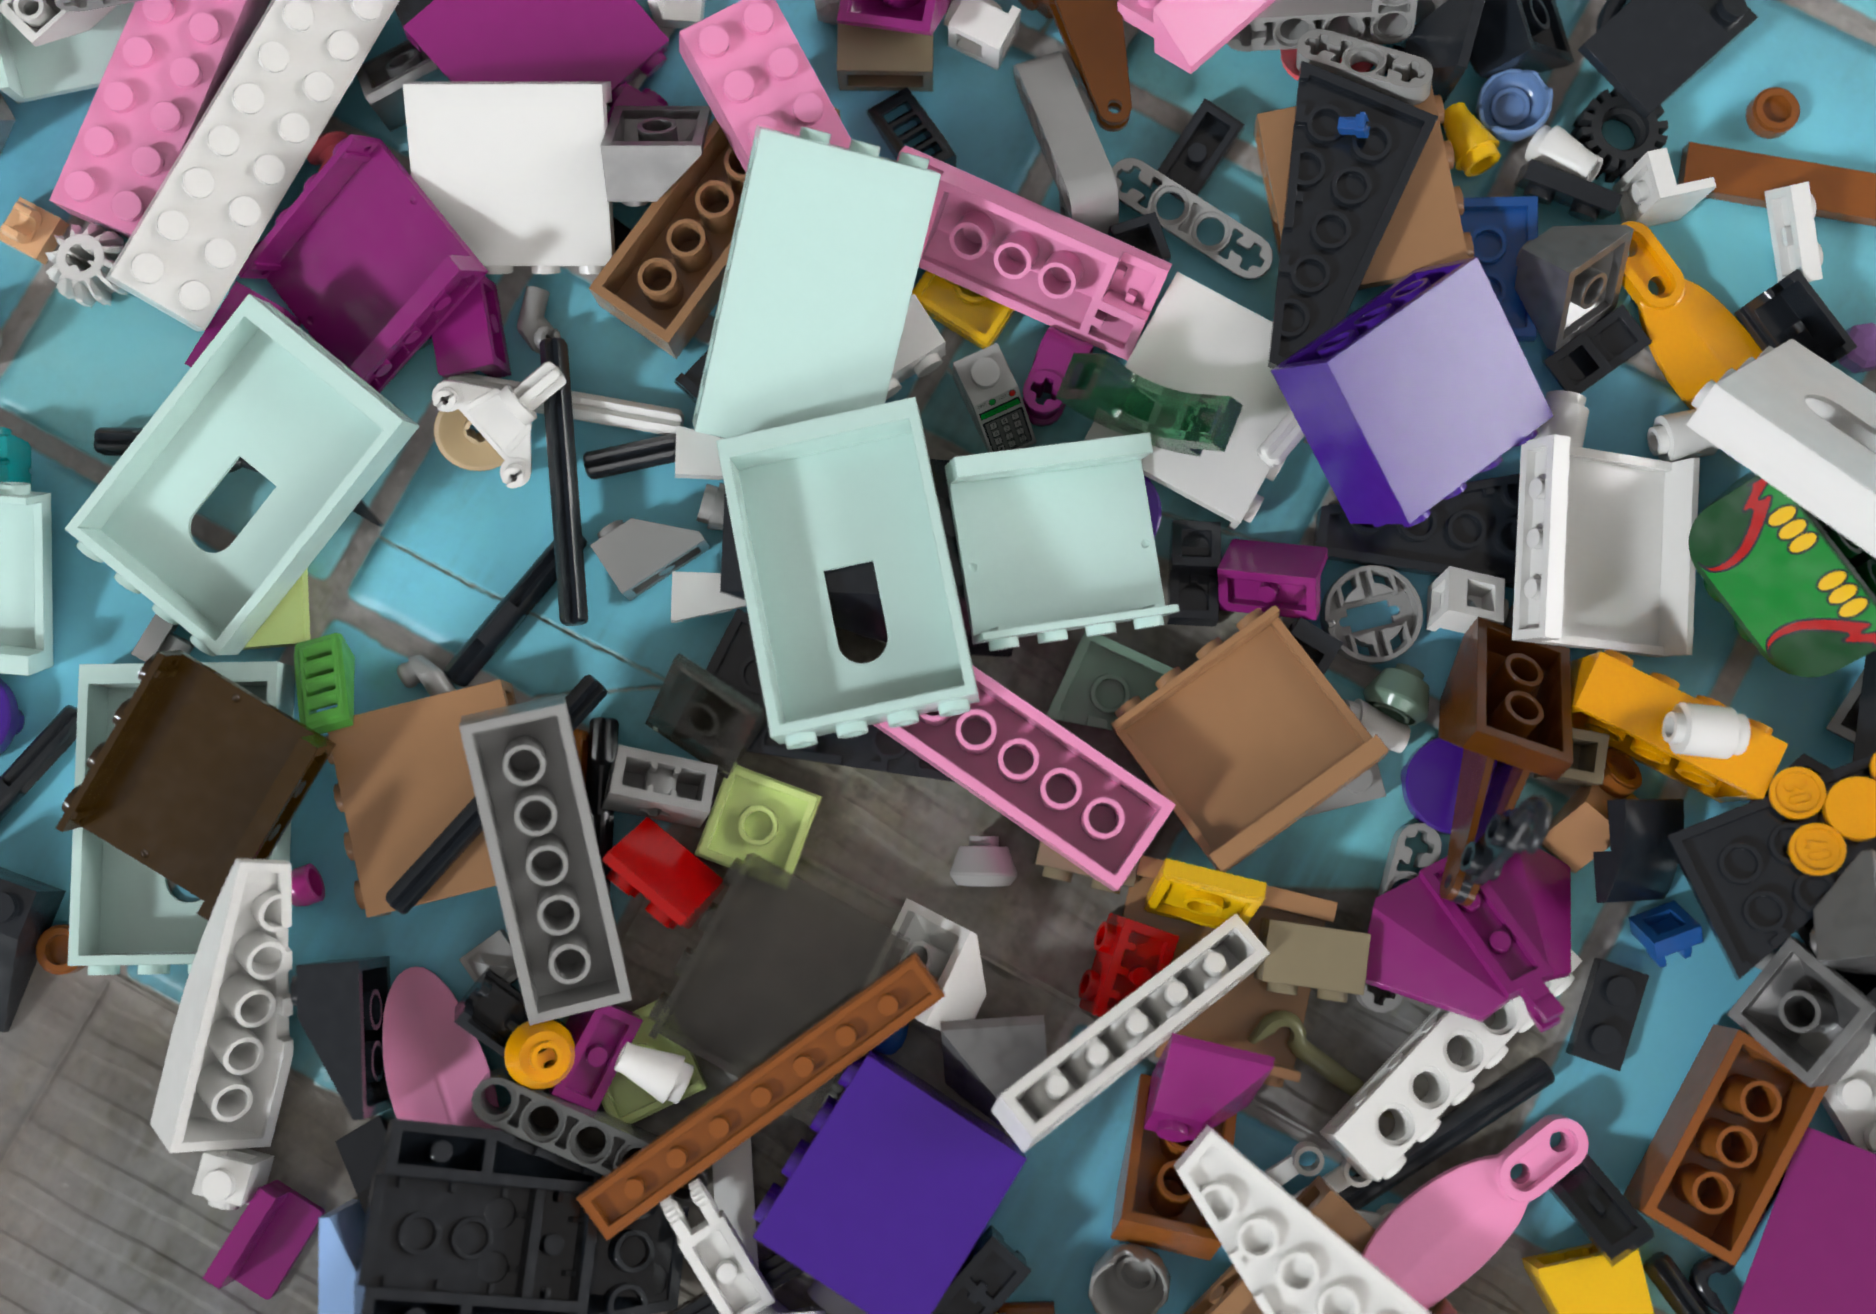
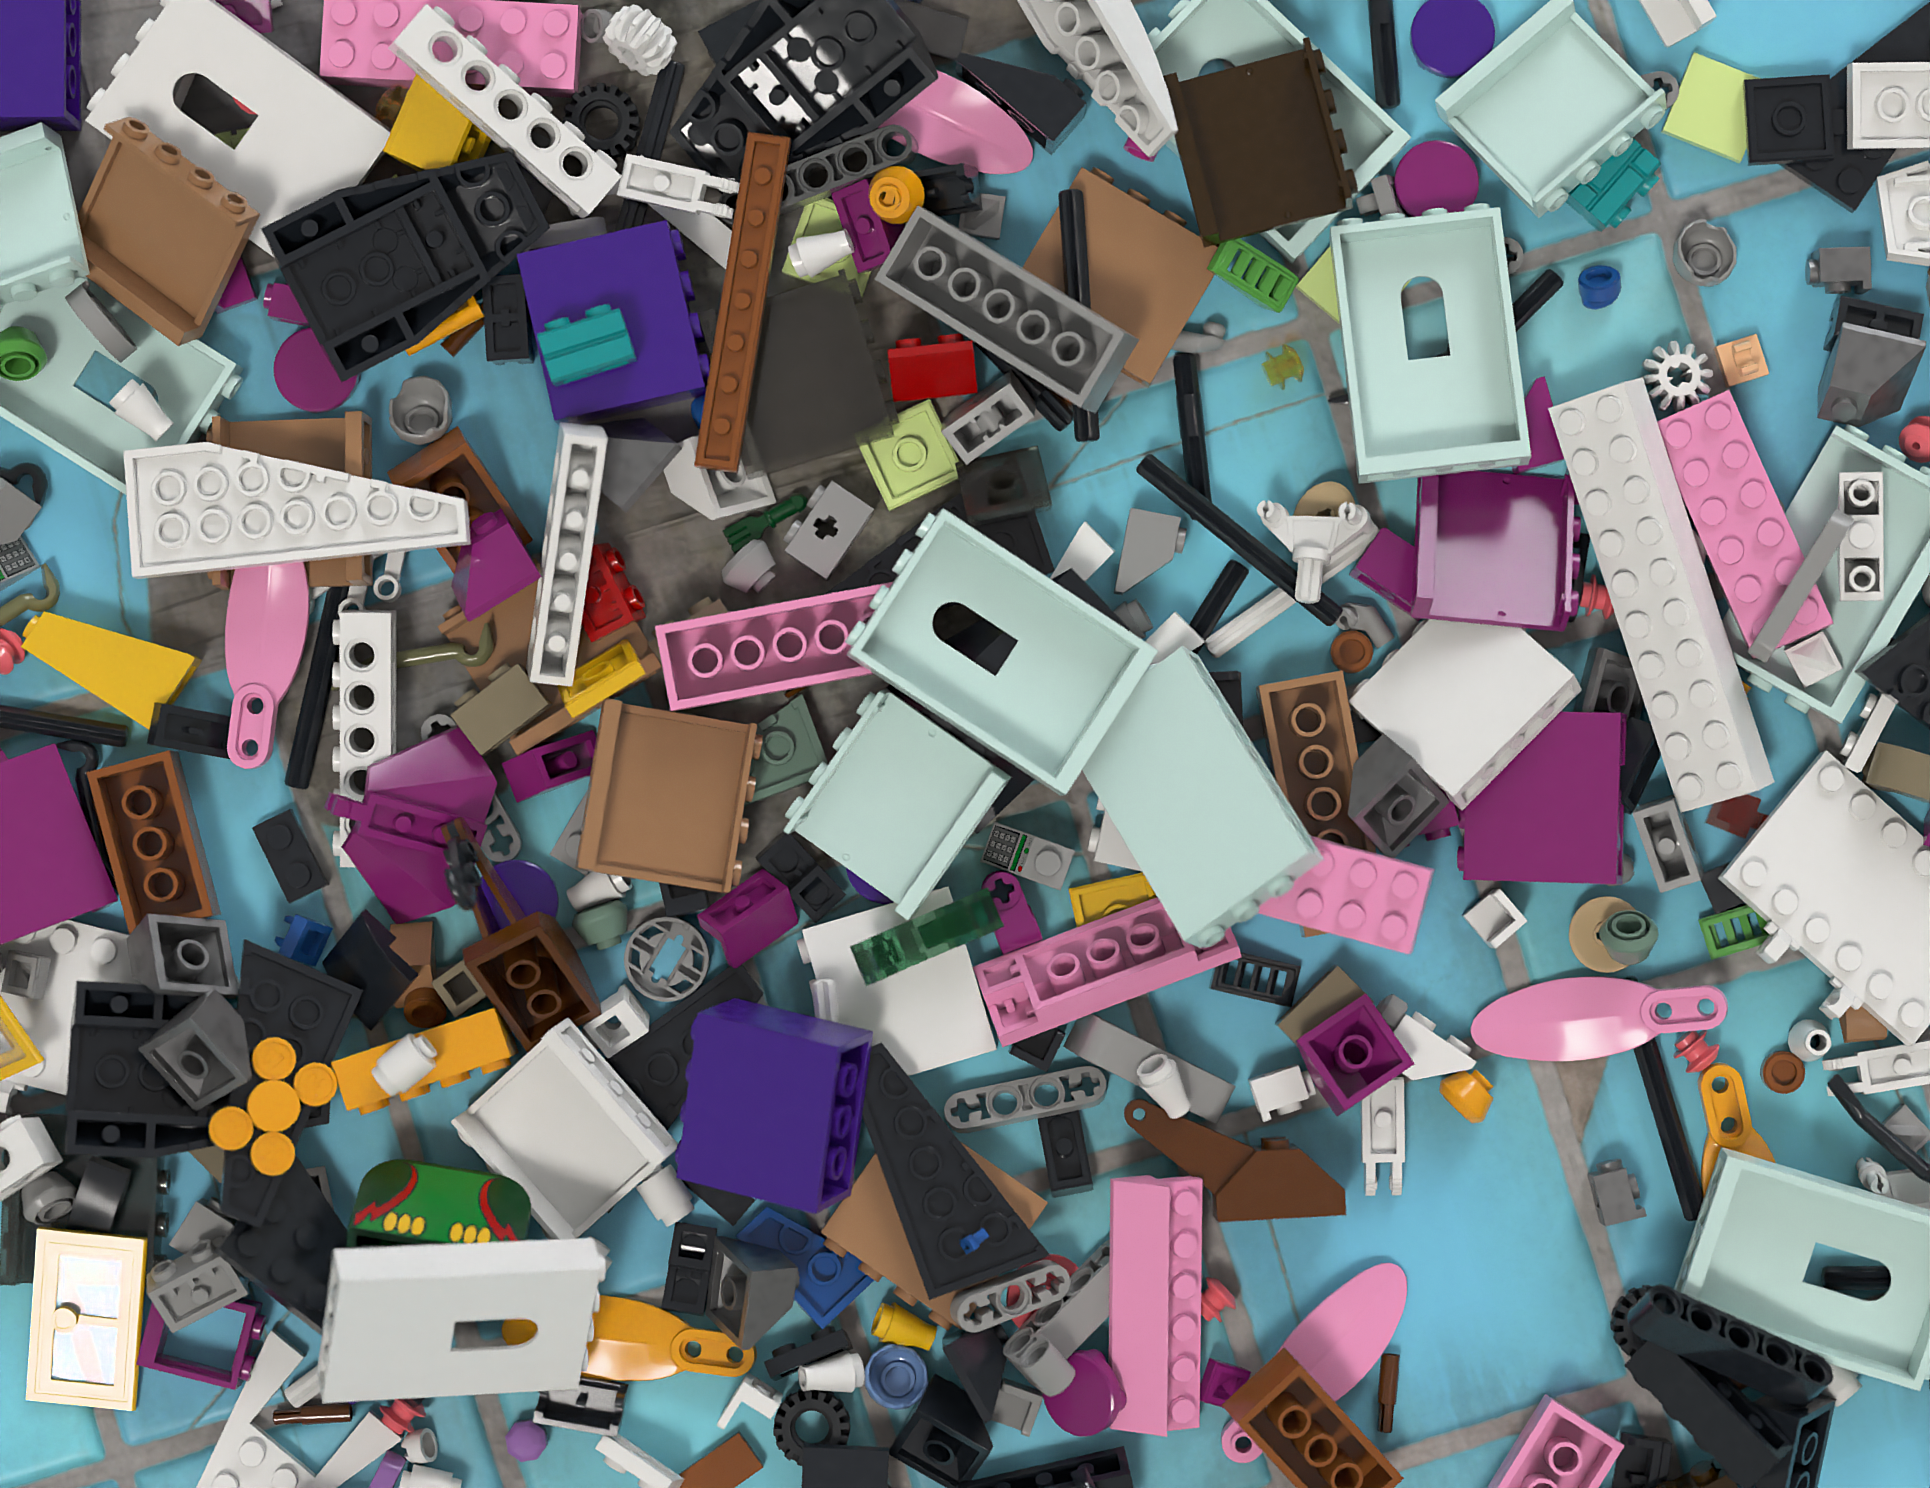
camera: 130 degrees right, 5 degrees up
none -> magenta slope [502,730,596,803]
none -> teal brick [537,304,637,387]
none -> dark green piece [722,493,808,553]
none -> light grey brick [783,481,875,582]
none -> white cone [1137,1054,1191,1119]
none -> clear yellow wheel [1261,343,1304,391]
none -> dark orange tile [1330,631,1373,673]
none -> magenta tile [1394,140,1479,218]
none -> blue tile [1578,265,1621,310]

